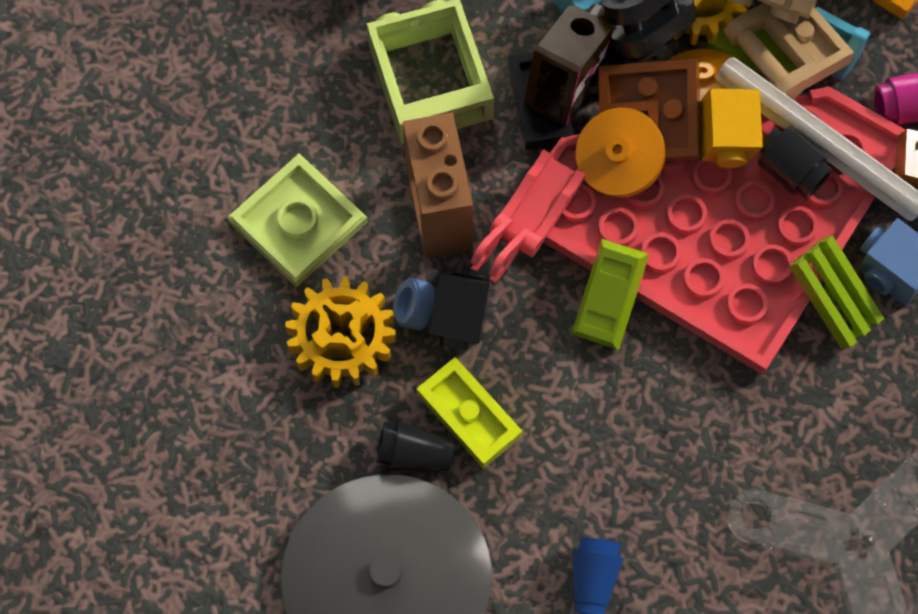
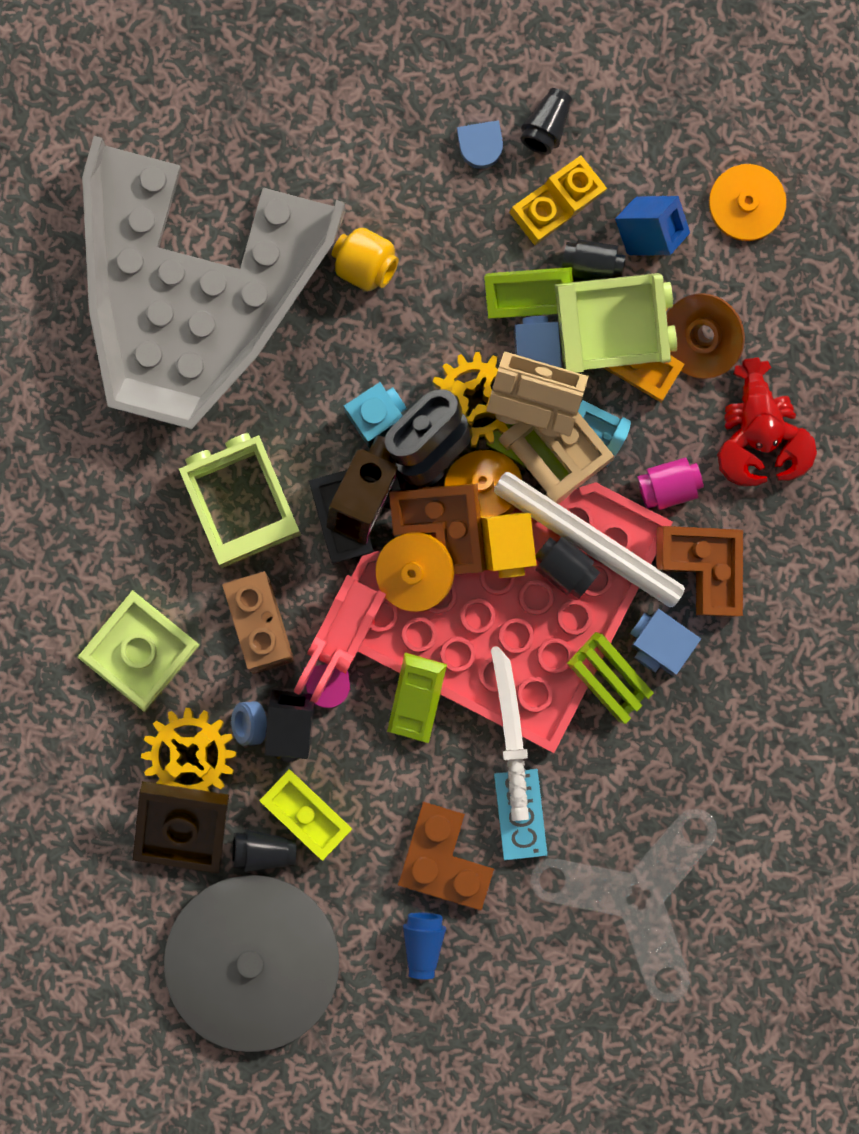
camera: 10 degrees left, 15 degrees up
none -> dark brown plate [132,781,230,874]
none -> dark pink tile [304,664,350,708]
none -> dark orange plate [398,802,494,911]
none -> white sword [491,646,529,821]
none -> medium azure tile [494,769,548,860]

